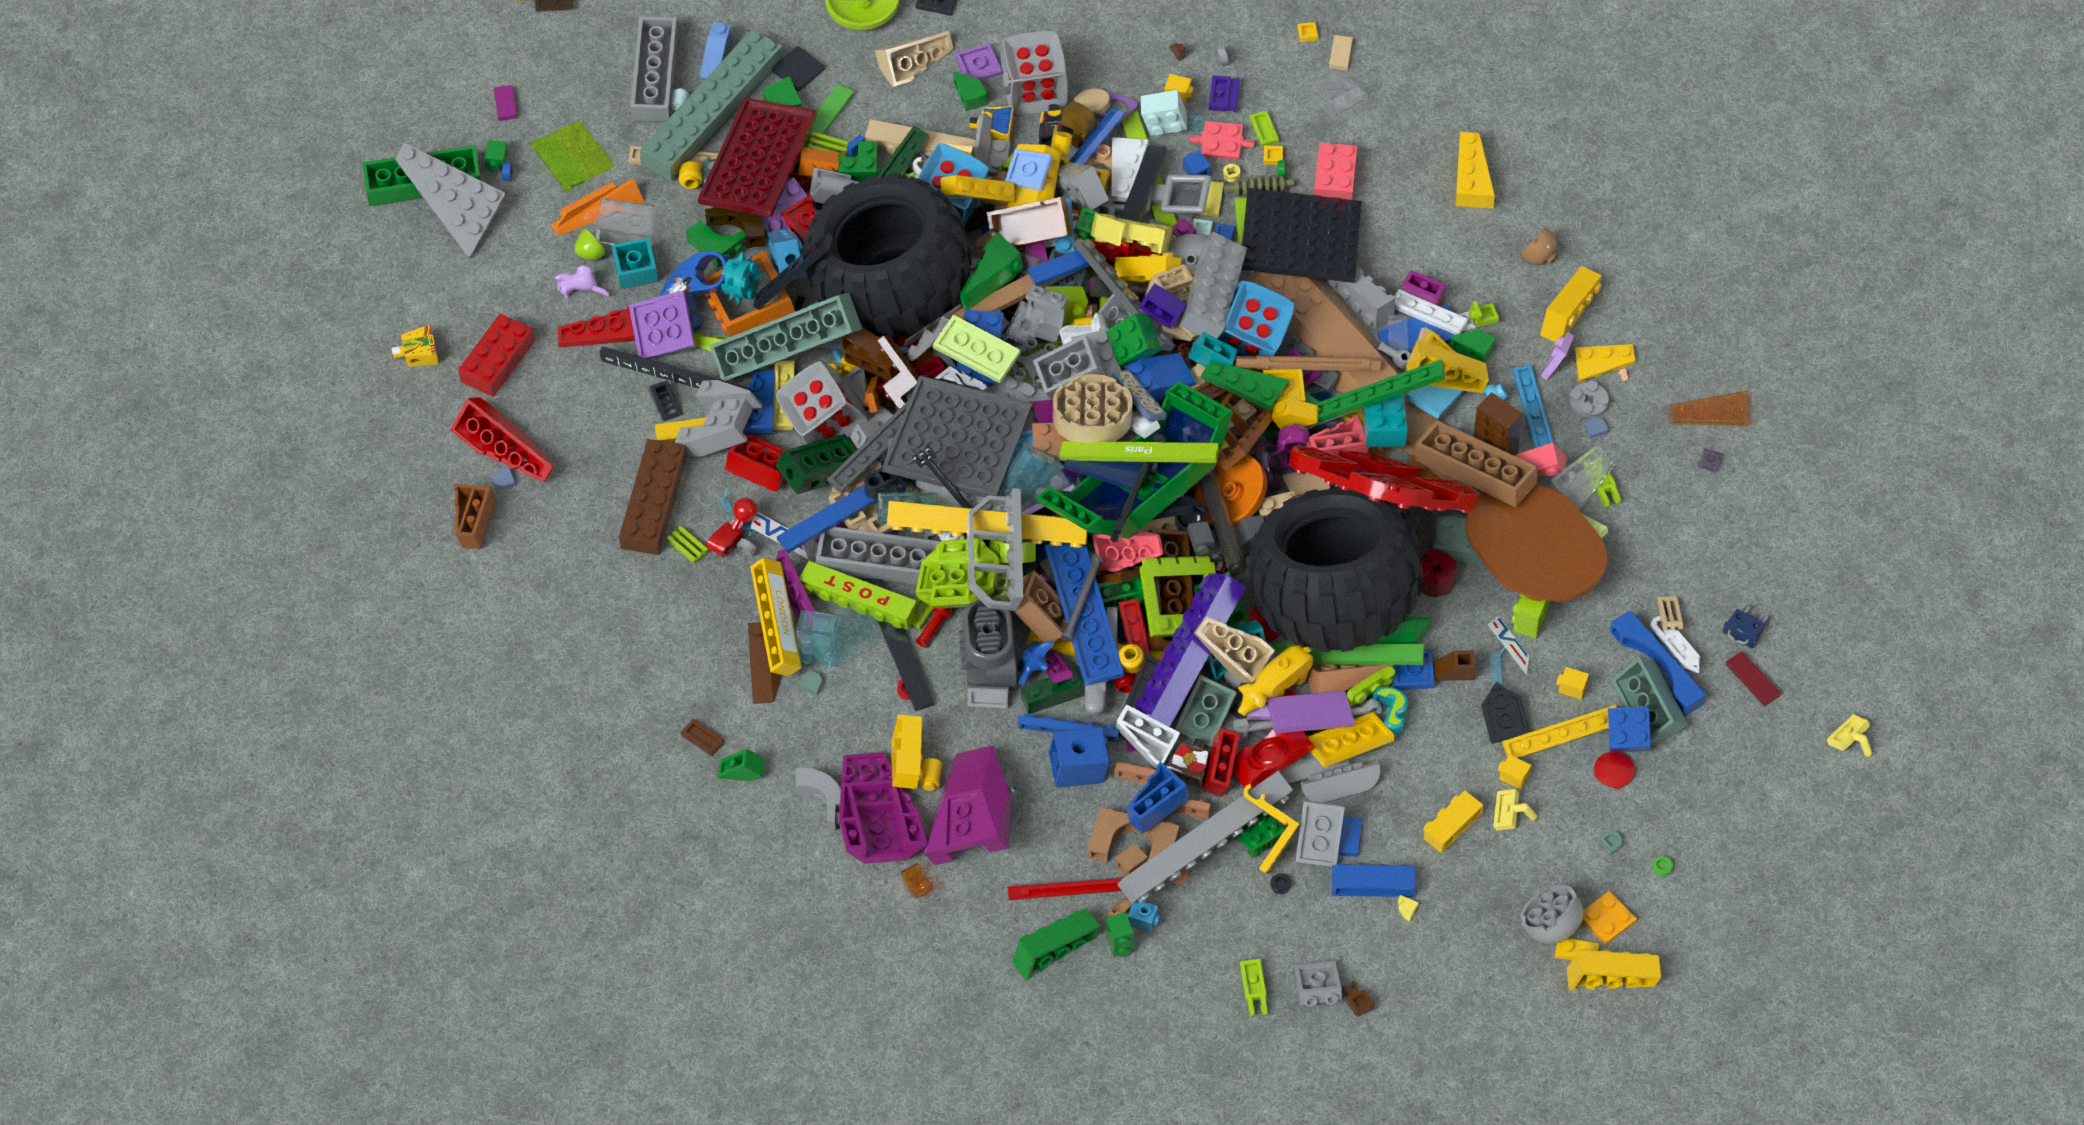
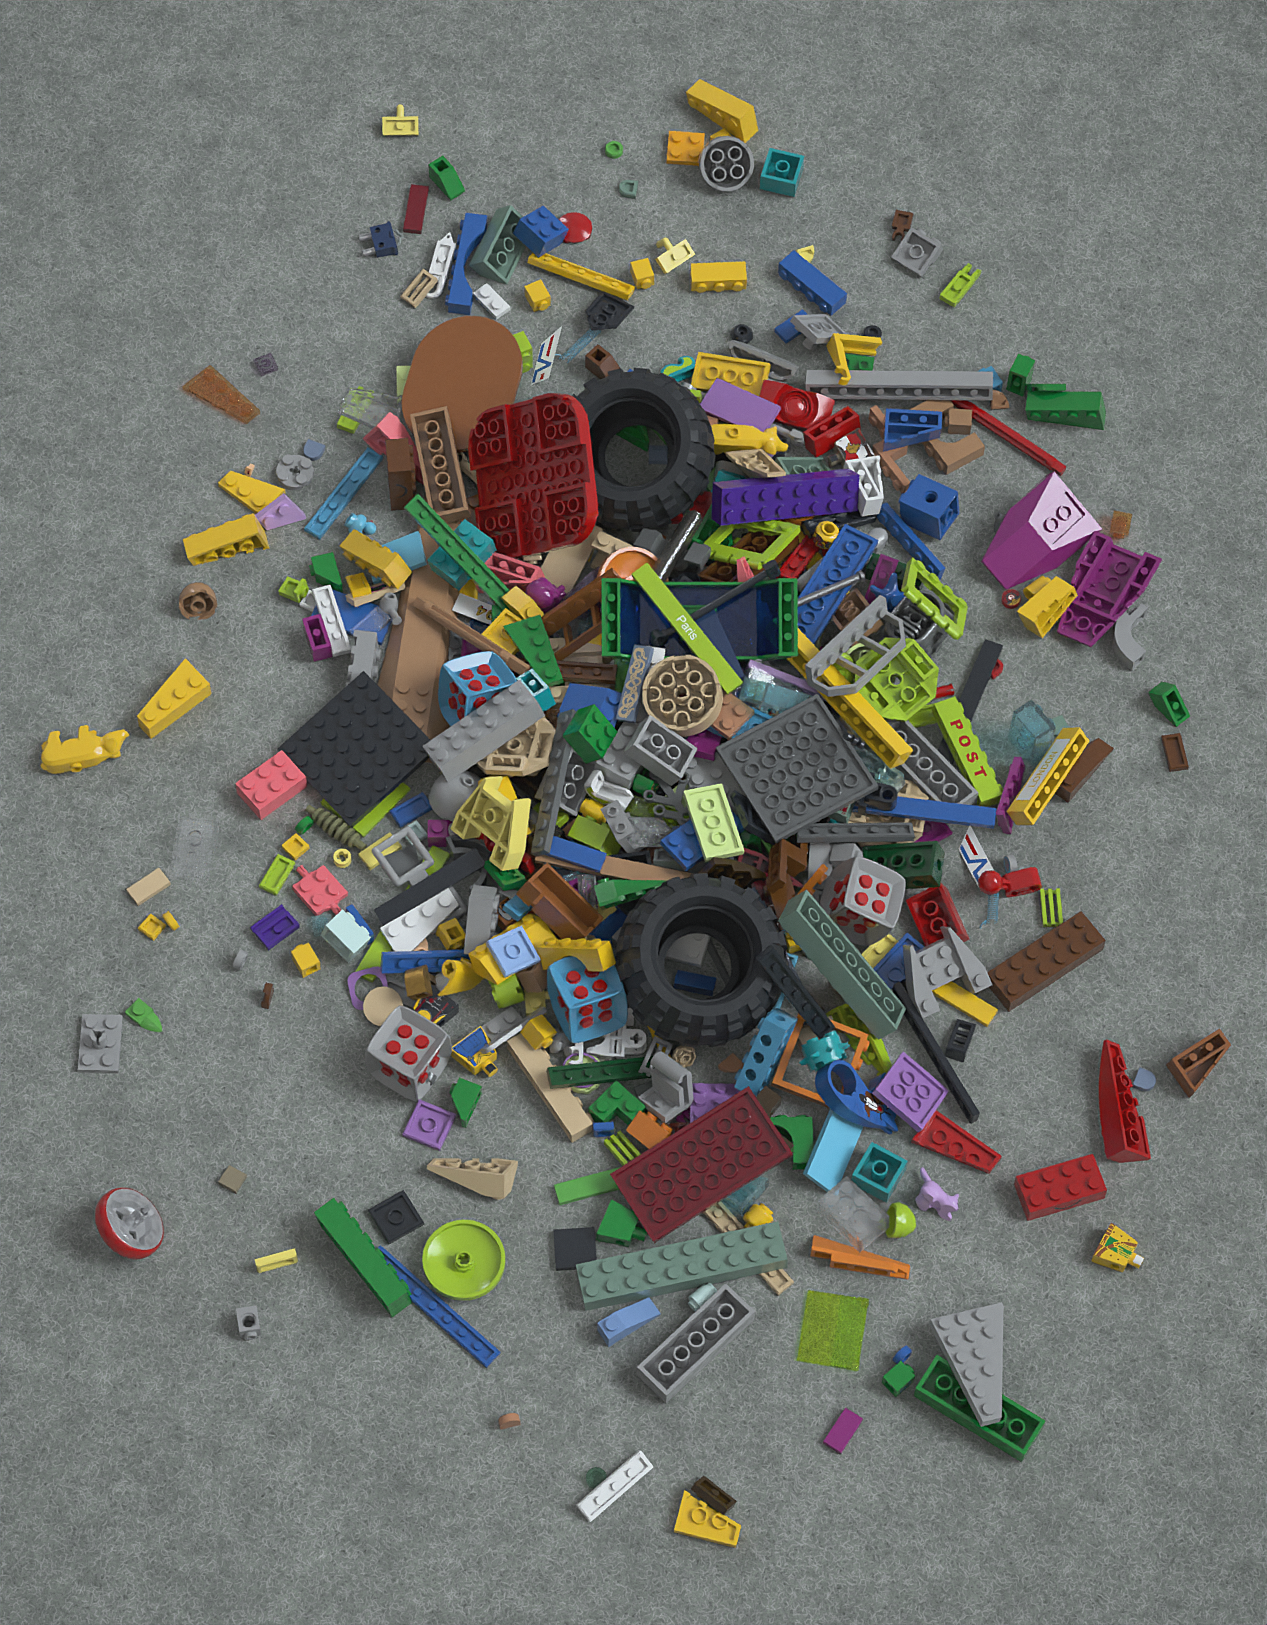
camera: 140 degrees left, 5 degrees up
red wing [780,194,817,246] -> none
dark purple brick [1138,283,1187,329] -> none
blue brick [1183,150,1211,184] -> none
none -> yellow animal [40,725,129,774]
none -> yellow tile [162,911,180,931]
none -> blue tile [346,904,374,945]
none -> green slope [428,155,465,201]
none -> white plate [473,283,510,320]
none -> black plate [730,324,753,344]
none -> teal brick [760,148,804,197]
none -> medium azure tile [803,1109,863,1195]
none -> lime hinge [901,557,968,640]
none -> tile [1001,589,1021,609]
none -> green tile [1027,384,1066,392]

